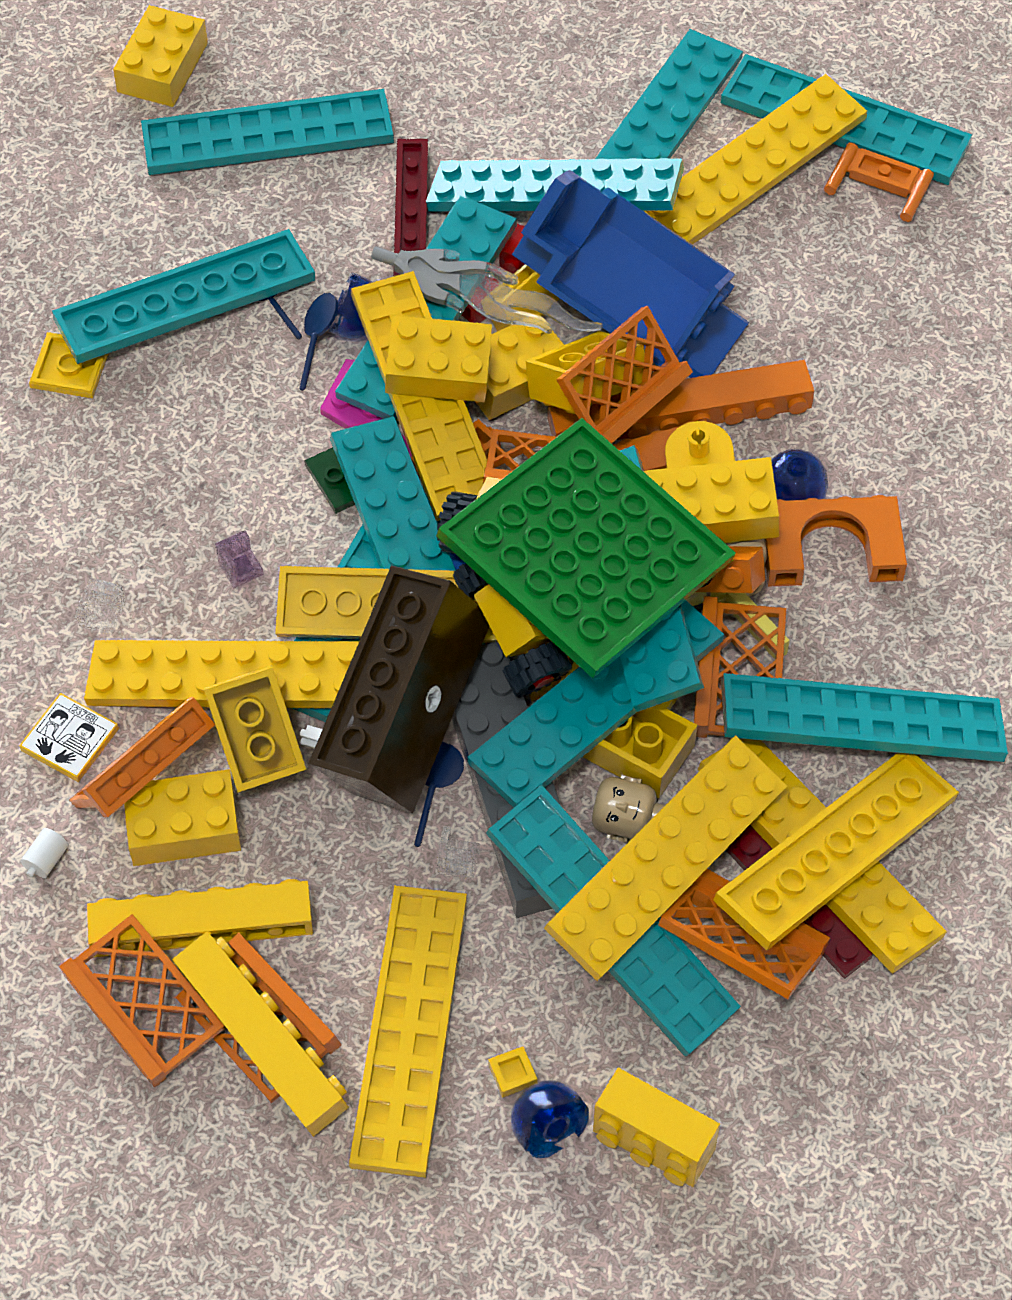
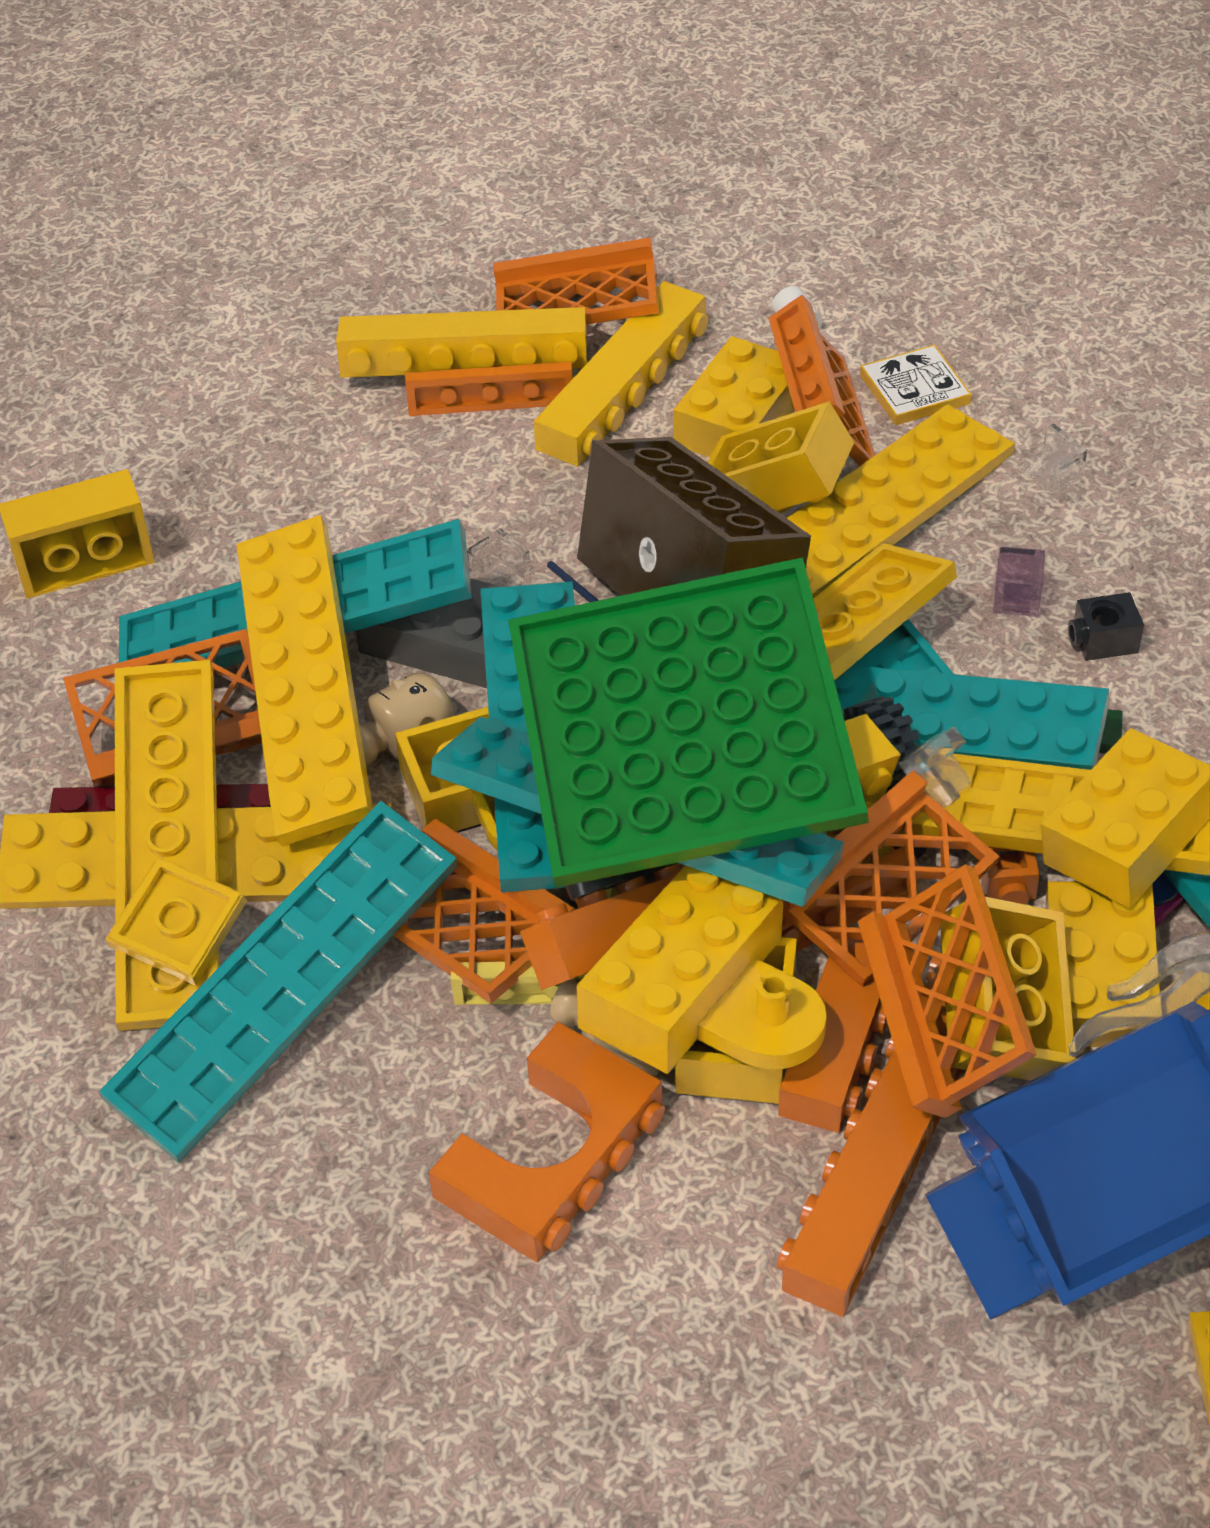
camera: 130 degrees right, 10 degrees down
yellow plate [349,885,467,1178] -> none
yellow plate [488,1046,538,1098] -> none
clear blue cylinder [511,1080,589,1159] -> none
clear blue cylinder [771,449,828,501] -> none
none -> yellow tile [105,856,247,986]
none -> clear panel [899,726,971,808]
none -> black brick [1068,592,1144,661]

